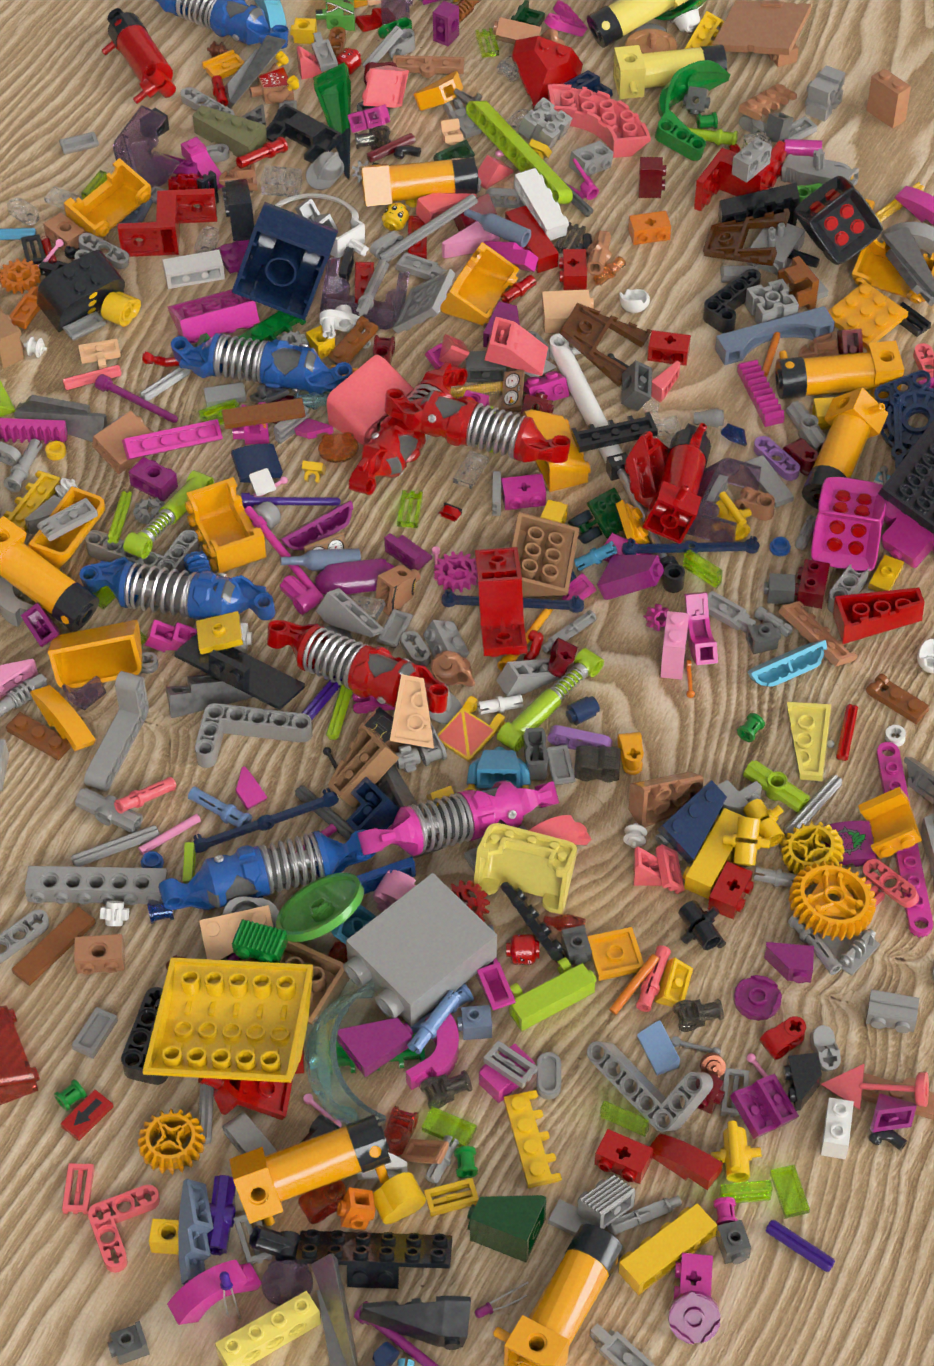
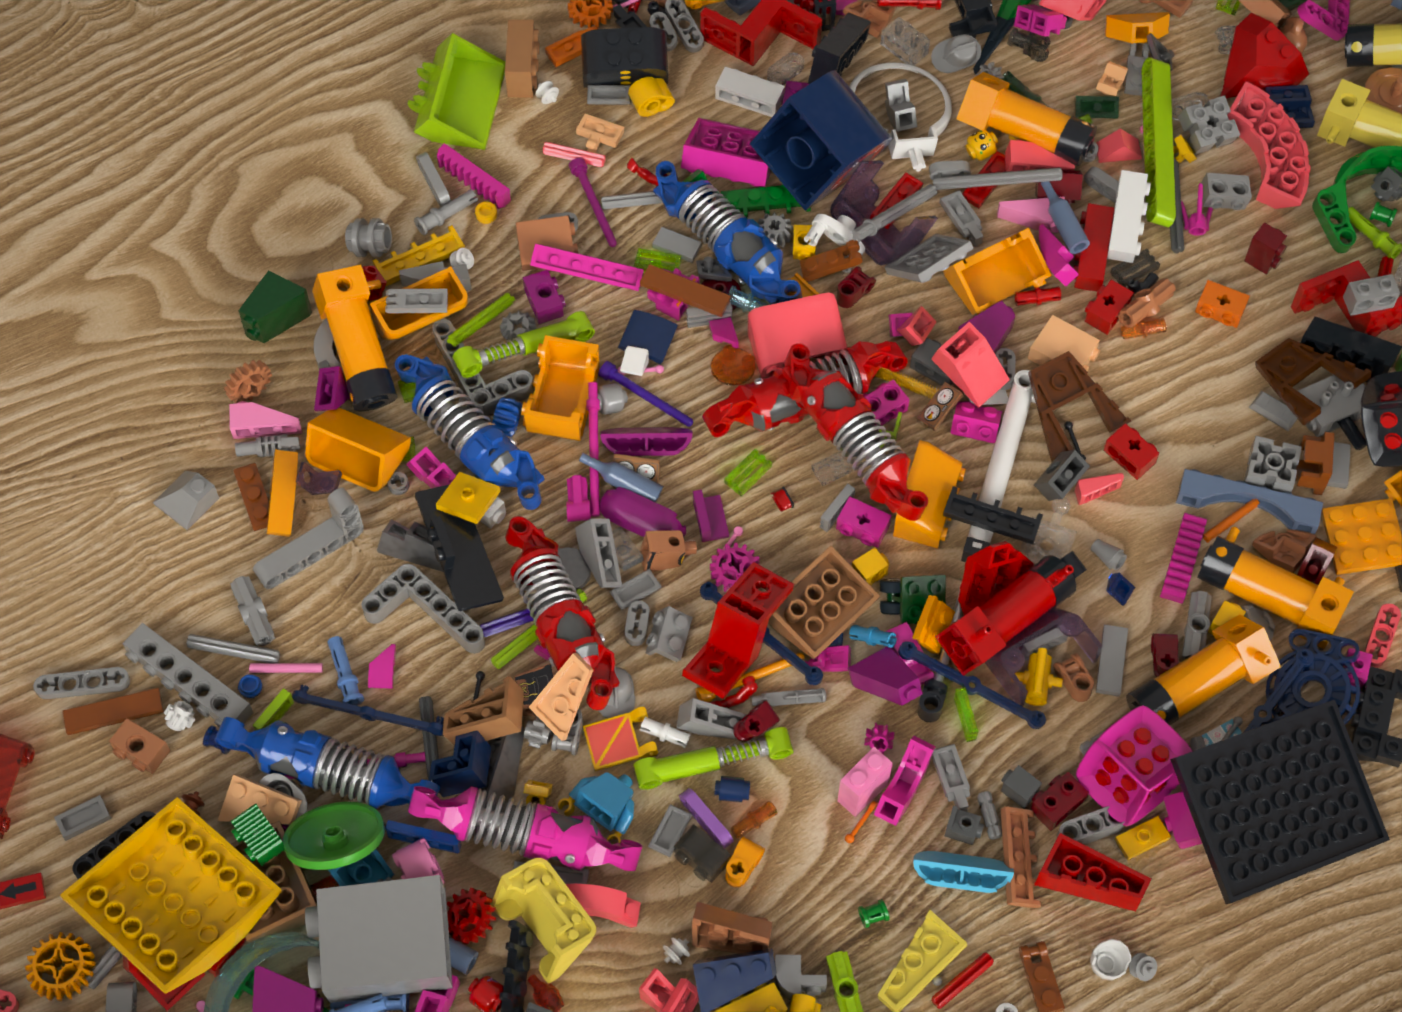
camera: 35 degrees right, 10 degrees up
flat silver wedge [14,395,108,442] -> none
green bush [54,1079,87,1111] -> none
coral pin [114,777,176,814] -> none
yellow tile [302,460,326,483] -> none
black tile [339,247,355,289] -> none
dark red axle [367,133,416,163] -> none
black arm [394,145,421,159] -> none
nougat hair [430,650,475,687] -> none
dark red brick [521,392,554,414] -> none
dark grey brick [524,728,548,780] -> none
white hair [619,289,650,314] -> none
black beam [703,269,761,333] -> none
medium lavender beam [754,436,800,481] -> none
blue plate [769,537,791,556] -> none
none -> clear orange axle [731,801,778,839]

